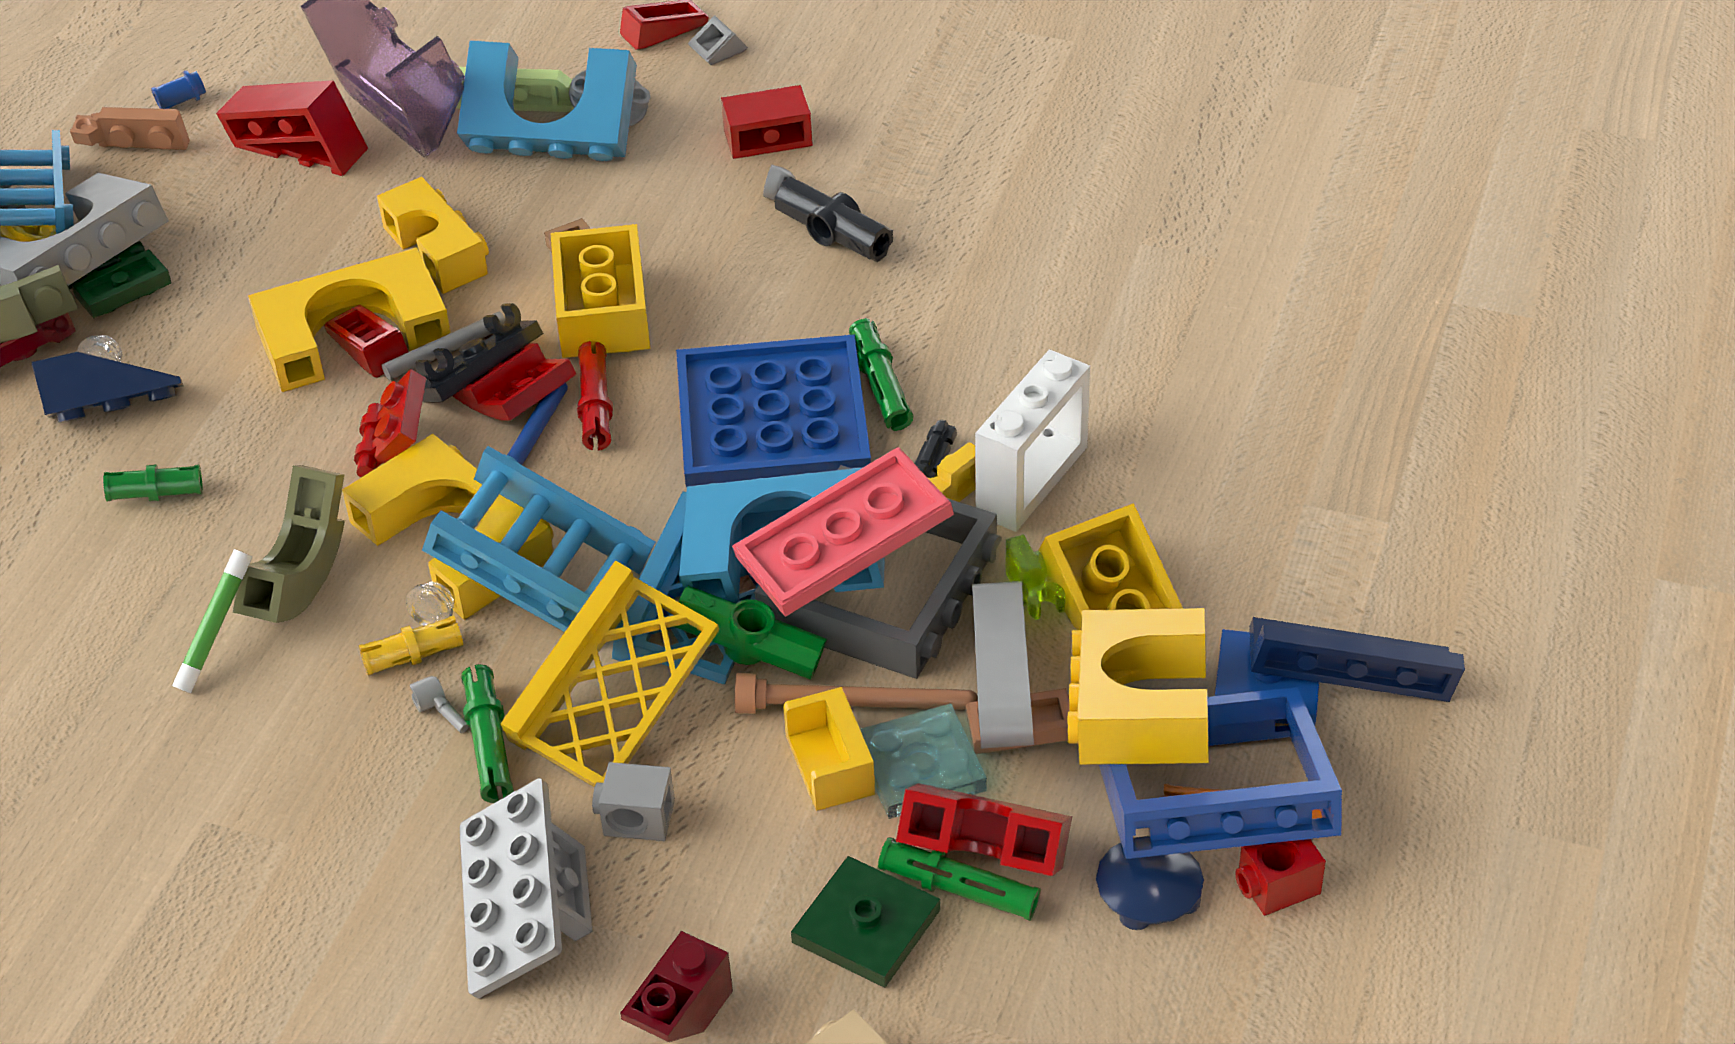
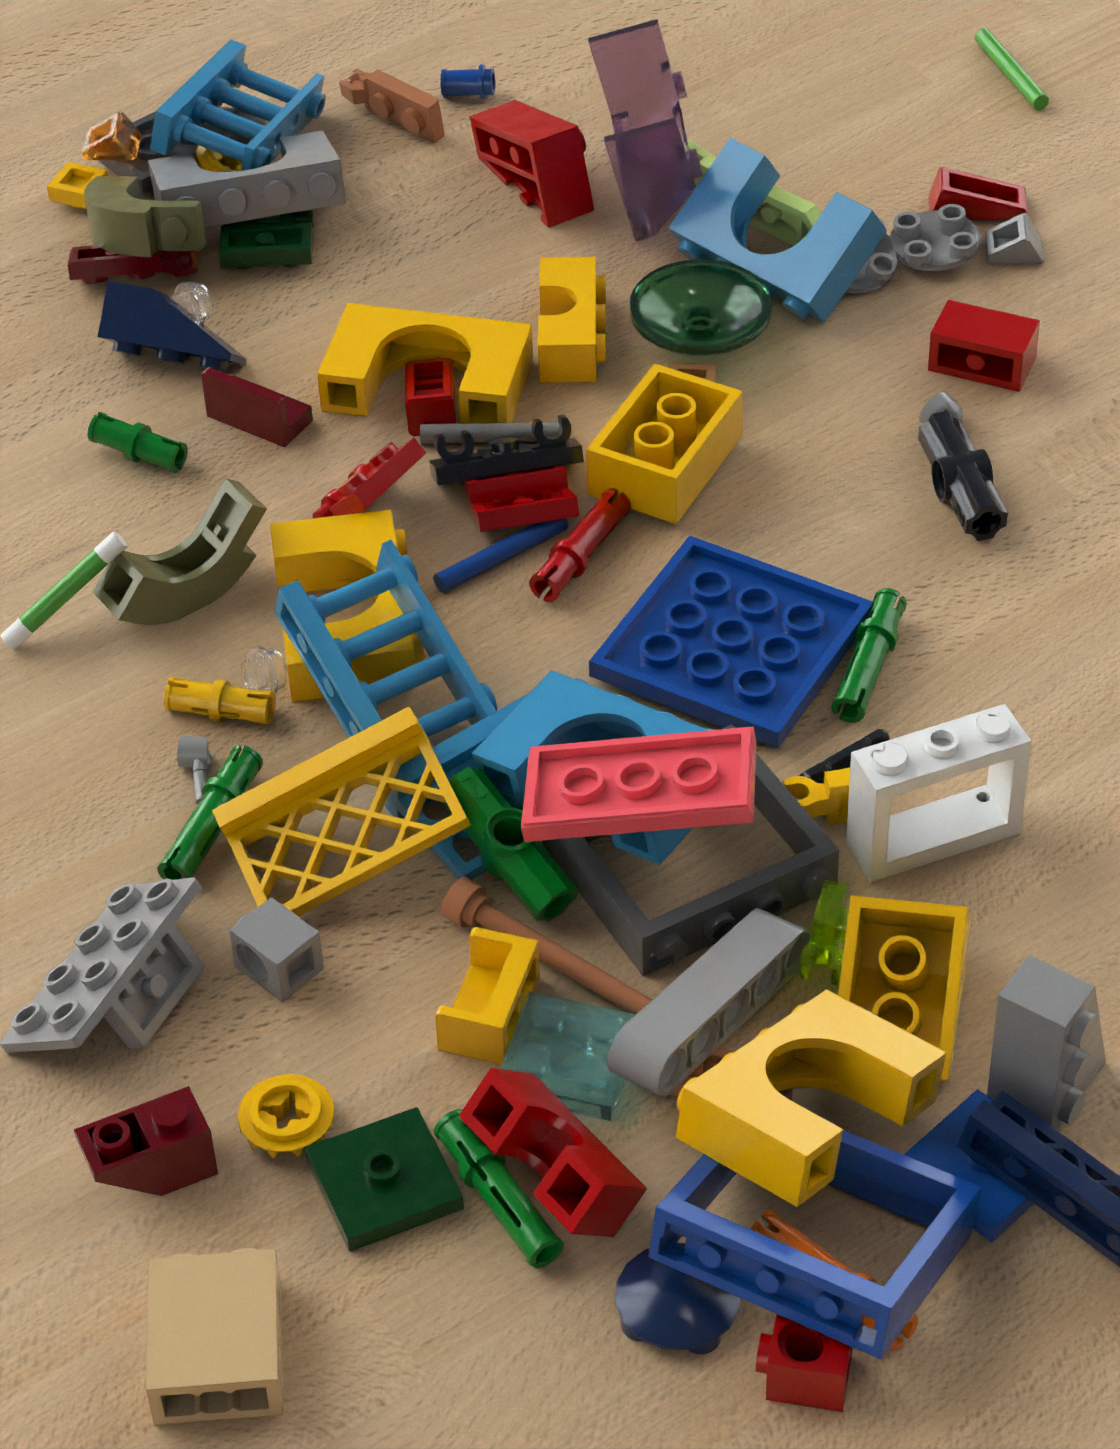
camera: 35 degrees right, 0 degrees up
none -> dark red panel [201,367,313,447]
none -> yellow gear [238,1074,334,1159]
none -> clear green dish [630,259,772,357]
none -> light grey dish [890,204,981,271]
none -> light grey wedge [987,955,1106,1131]

